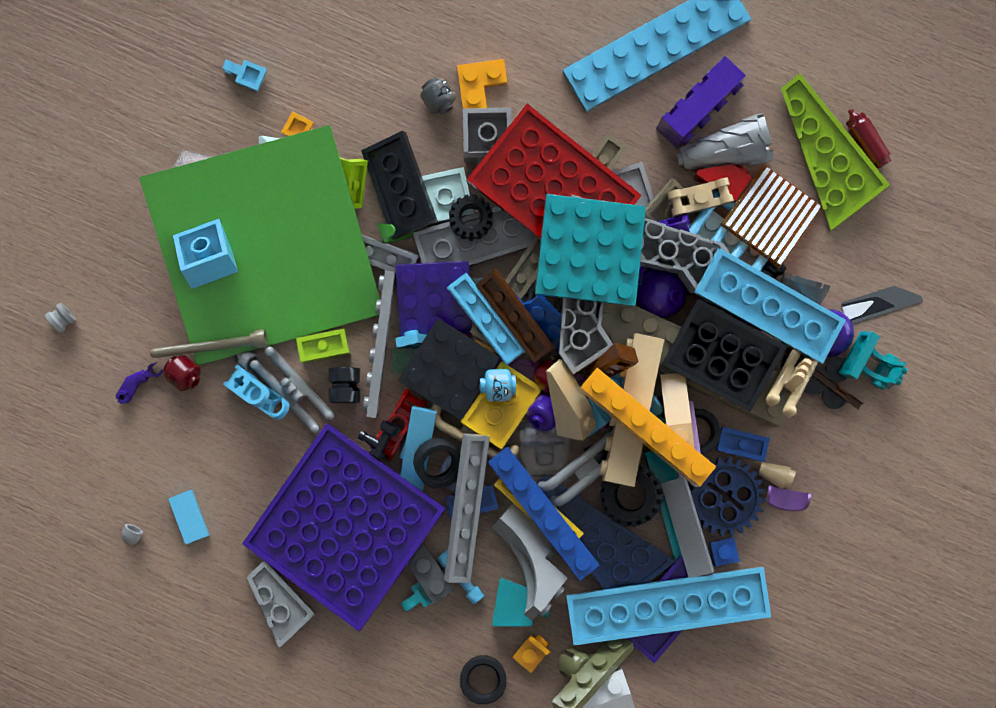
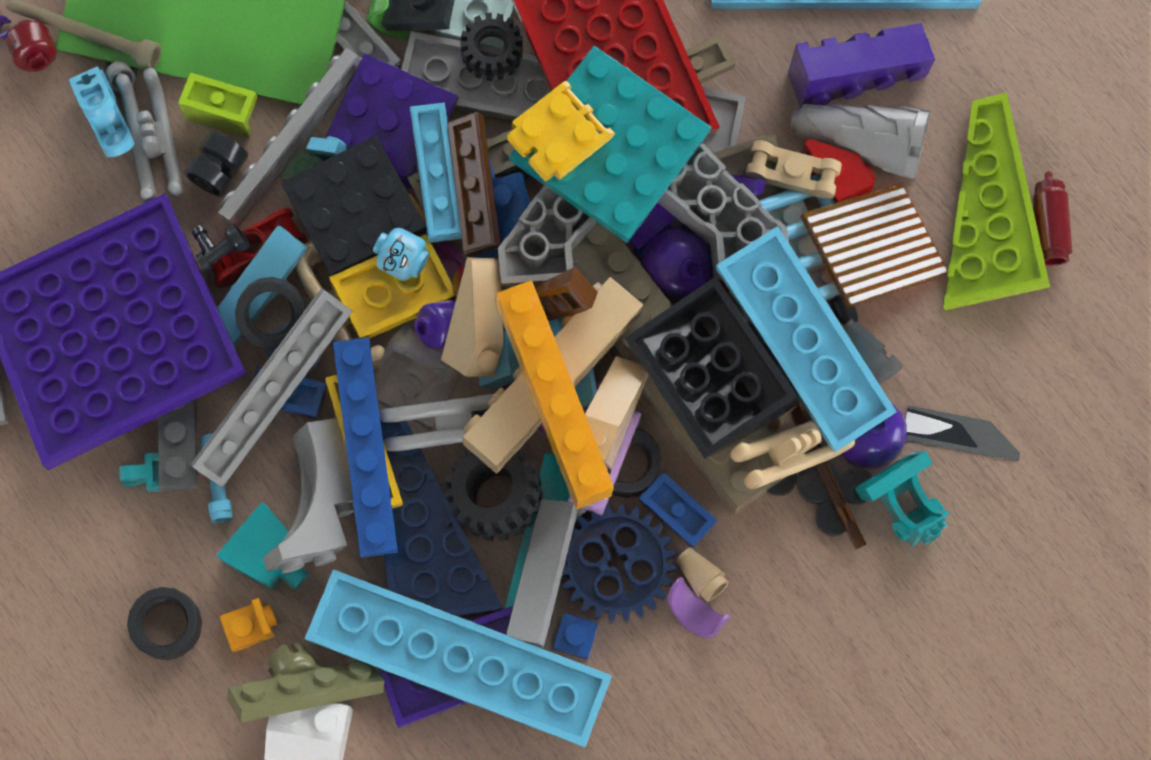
camera: 30 degrees right, 10 degrees down
none -> yellow plate [507,81,615,182]

